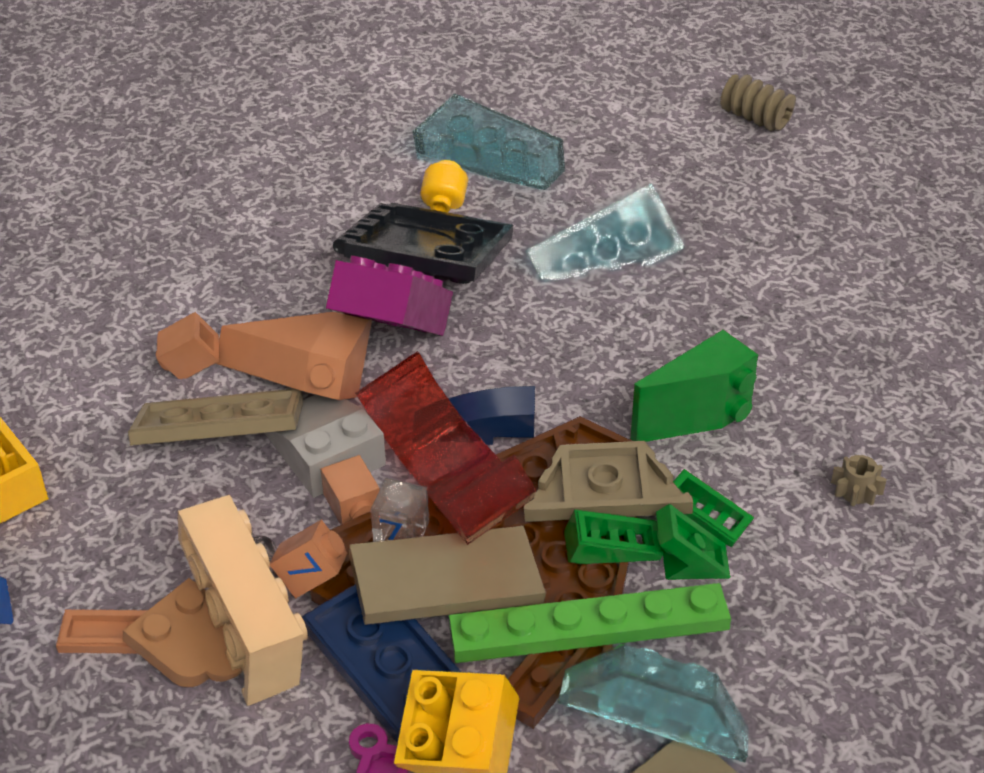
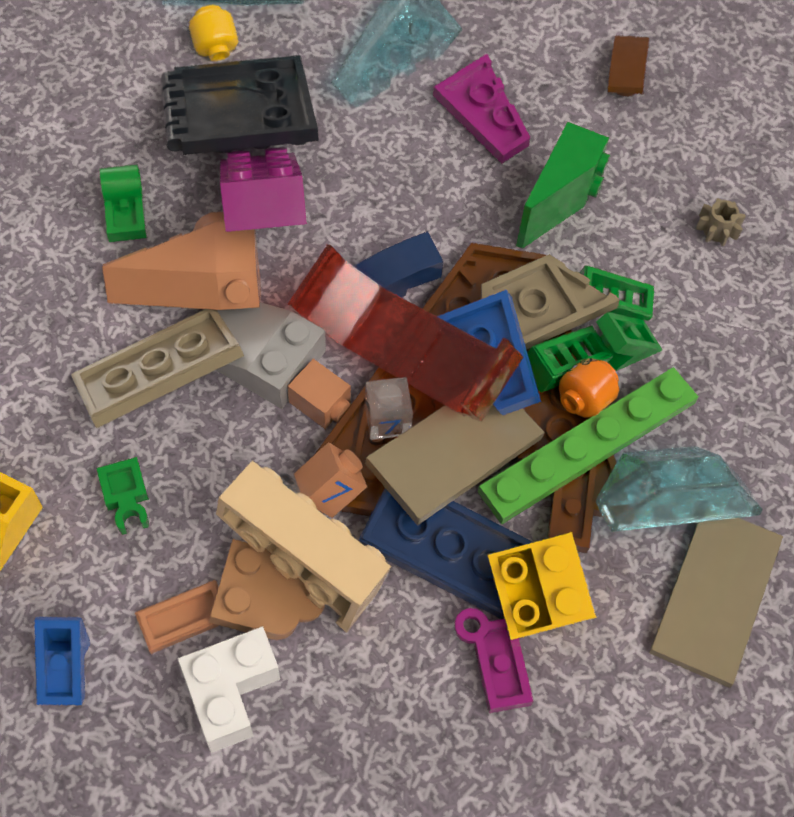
camera: 30 degrees left, 20 degrees up
nougat brick [156,312,219,379] -> none
none -> green plate [96,457,149,535]
none -> green plate [100,164,147,242]
none -> white brick [178,627,280,753]
none -> magenta wing [433,53,531,164]
none -> blue wing [434,290,541,415]
none -> orange head [559,358,619,418]
none -> reddish brown slope [607,35,650,96]

